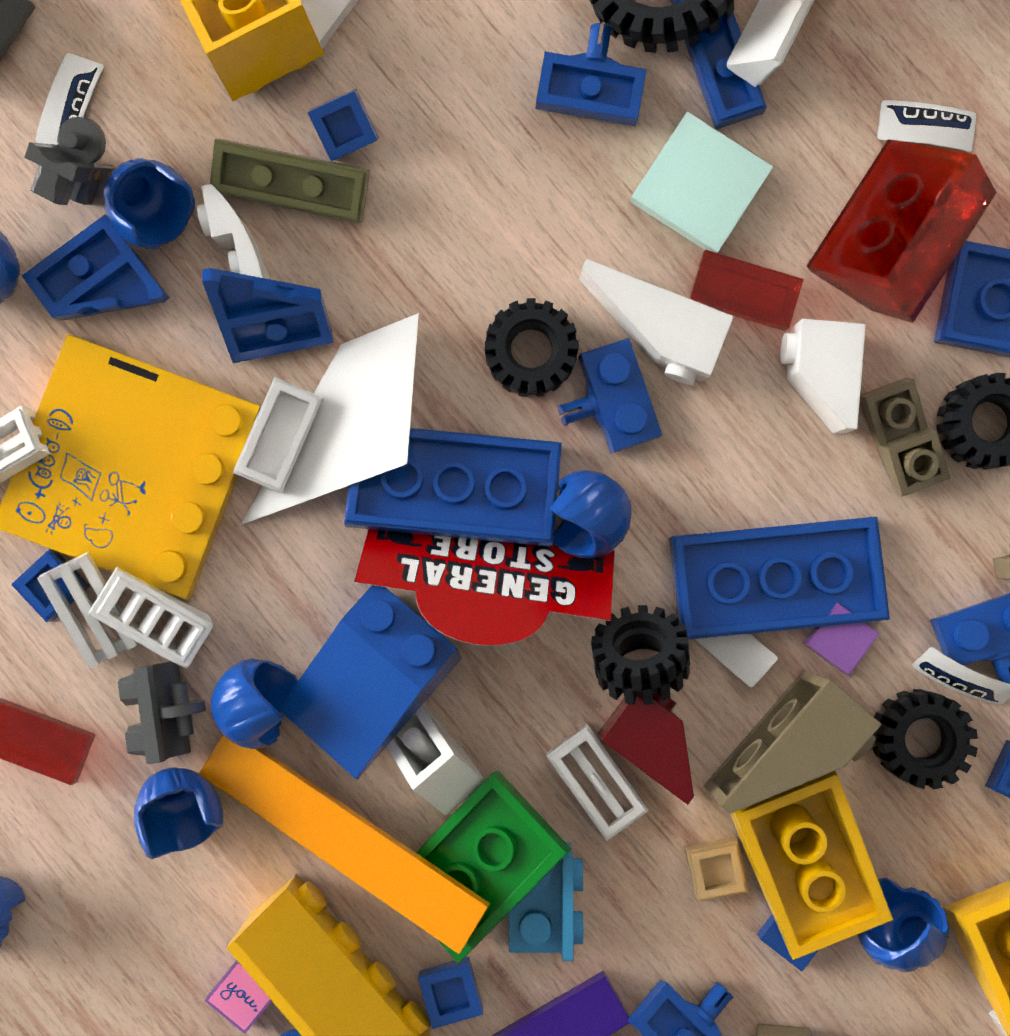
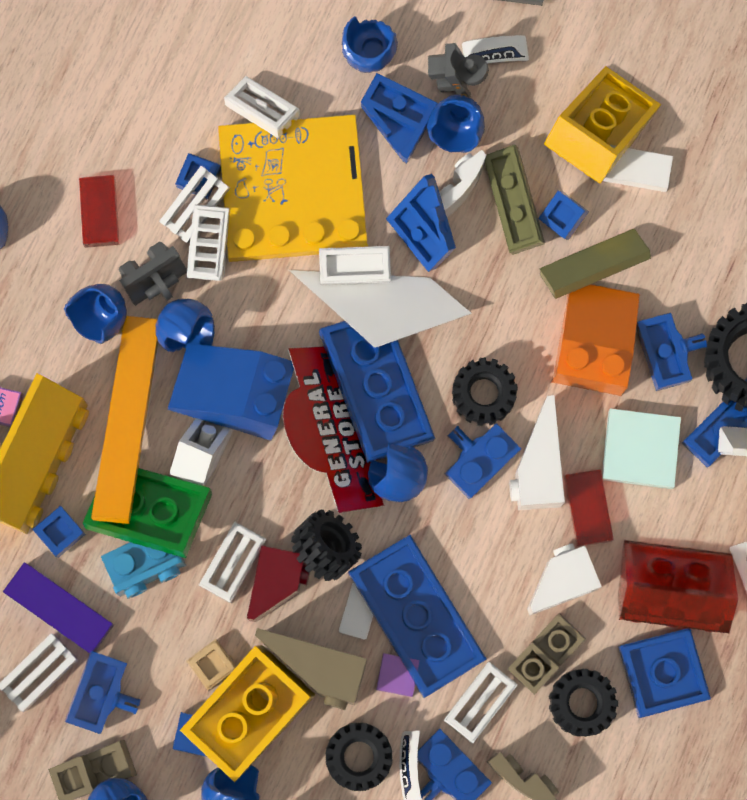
camera: 65 degrees right, 10 degrees down
none -> white tile [443,662,518,743]
none -> olive tile [539,228,651,299]
none -> orange slope [552,284,640,396]

